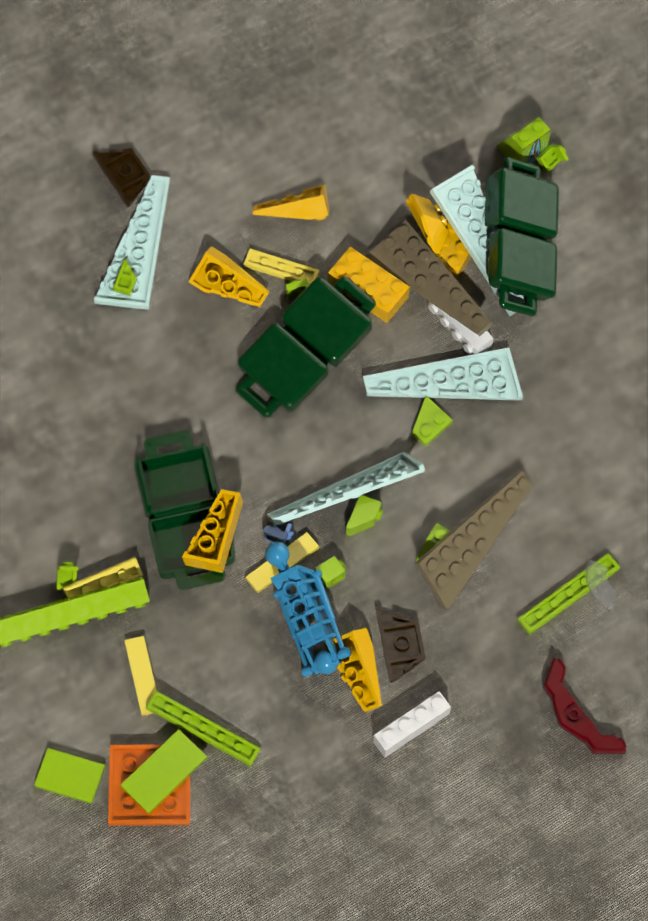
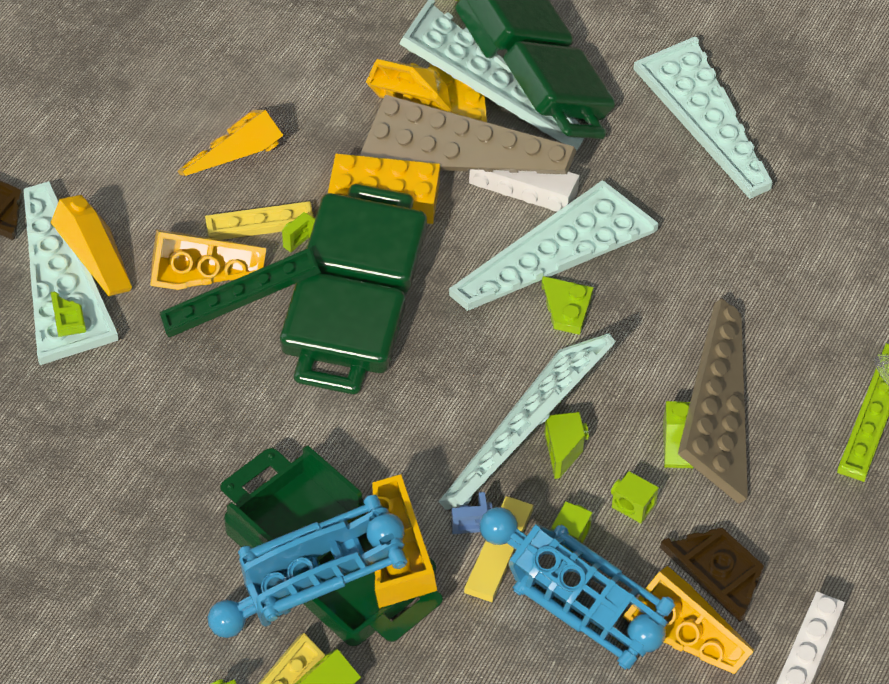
camera: 30 degrees left, 15 degrees down
none -> yellow wedge [51,195,132,296]
none -> dark green tile [159,247,321,338]
none -> dark azure piece [207,495,407,638]
none -> lime brick [611,471,659,524]
none -> light aqua wing [634,36,772,199]

